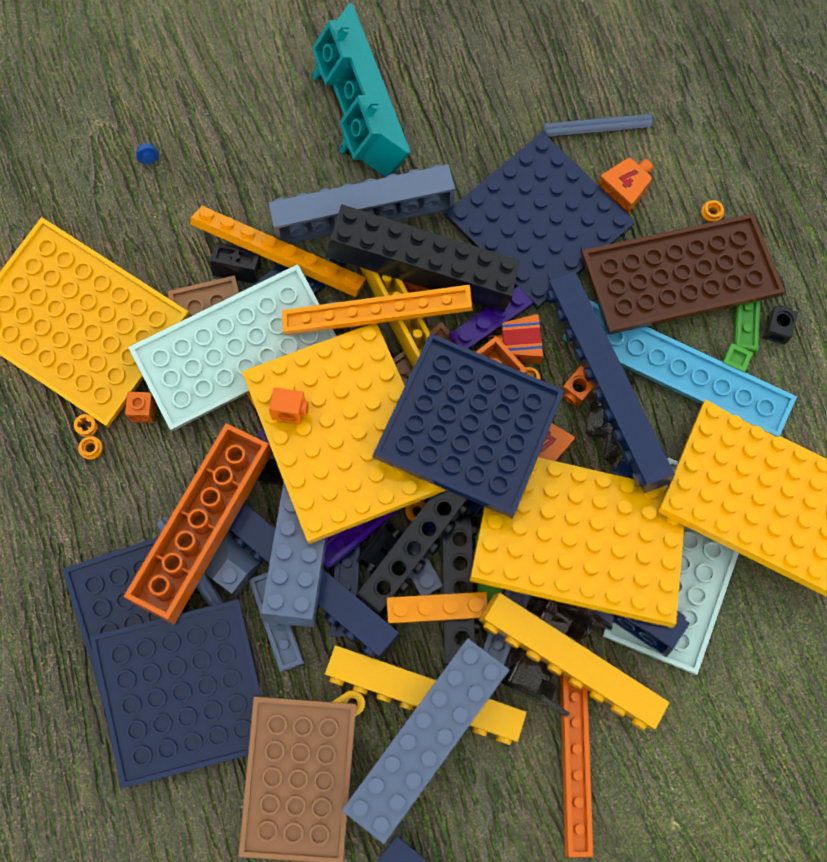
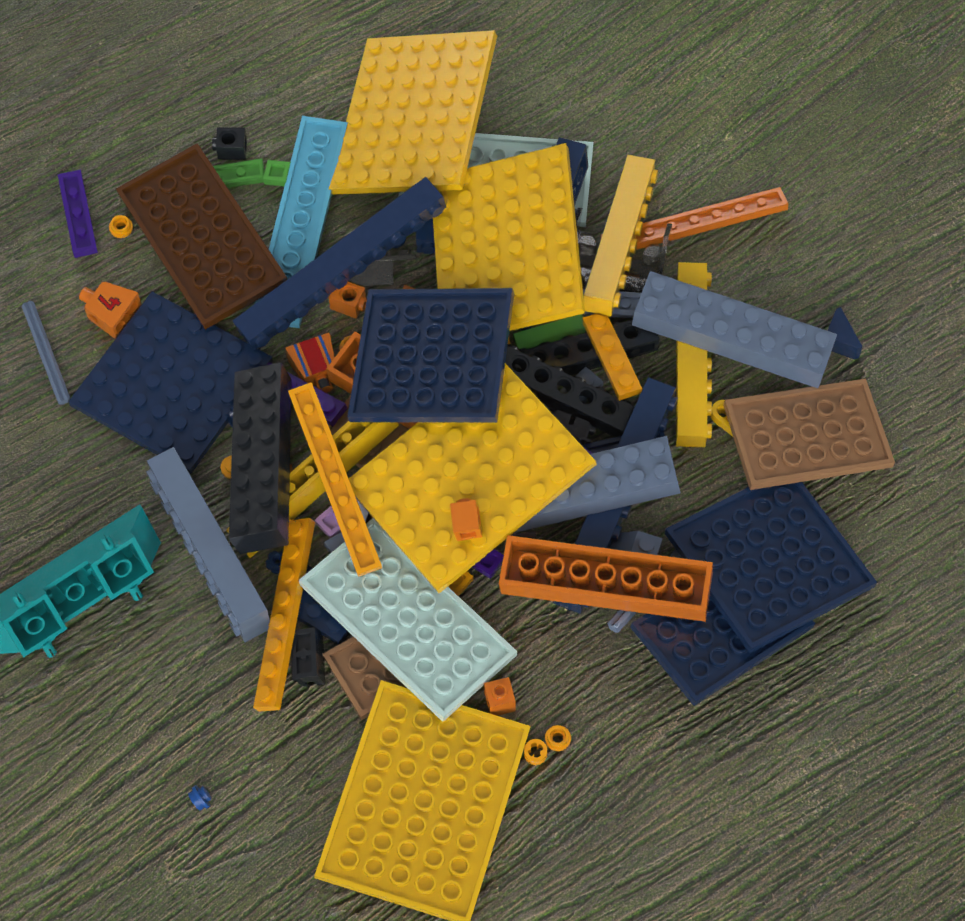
camera: 105 degrees left, 10 degrees down
sand blue tile [248,572,304,673] -> none
none -> dark purple plate [57,169,98,258]

